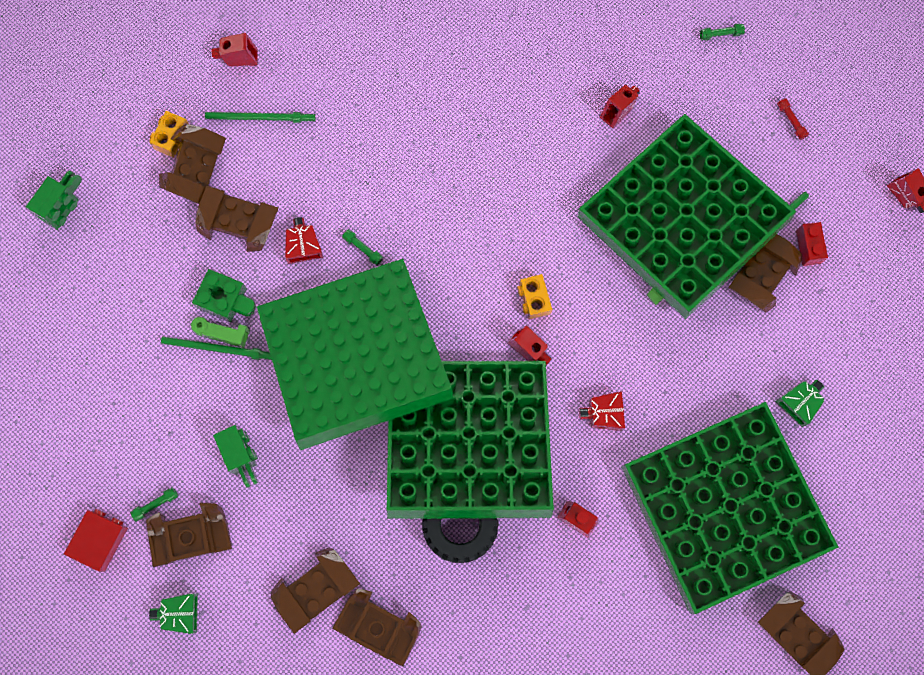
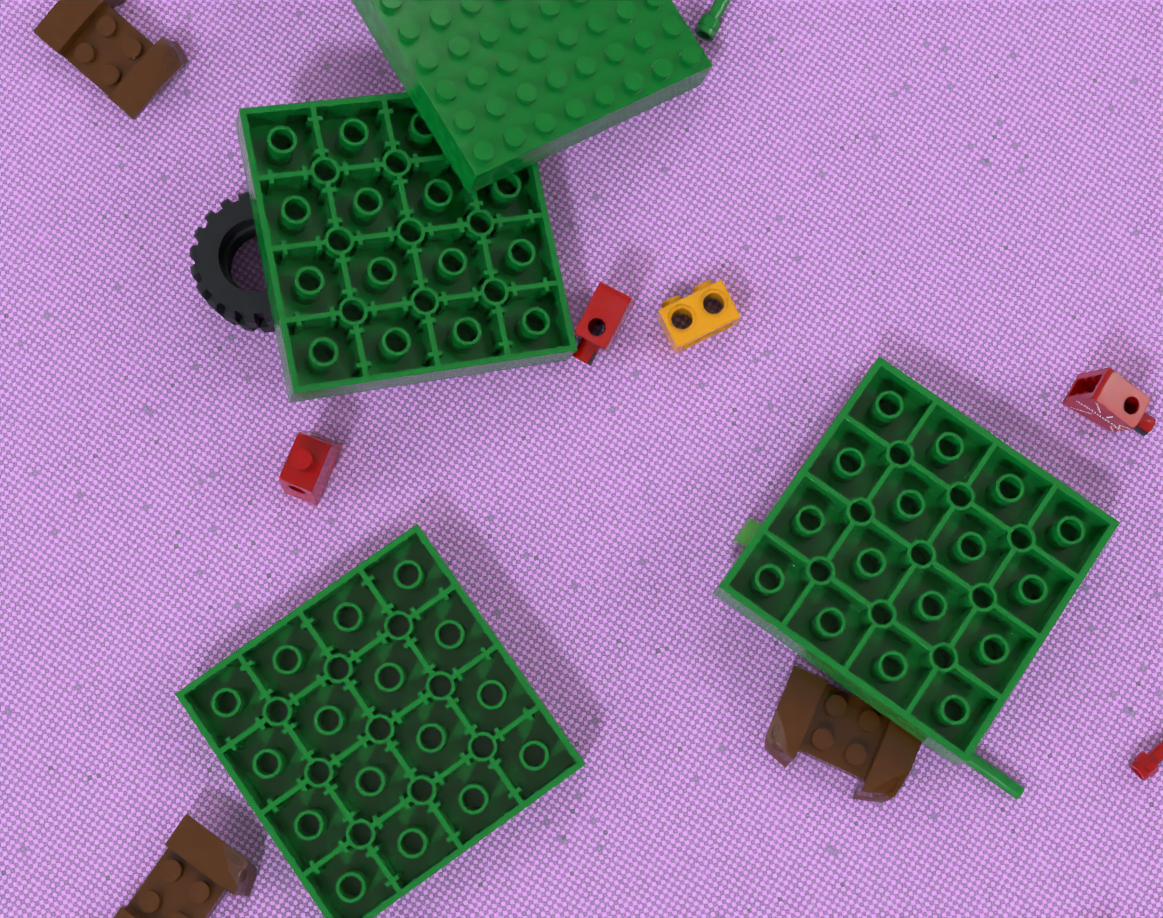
camera: 85 degrees right, 5 degrees up
reddish brown piece [332,588,422,667] -> none
red torso [579,391,625,431] -> none
green torso [775,380,824,427] -> none
red brick [796,222,828,266] -> none

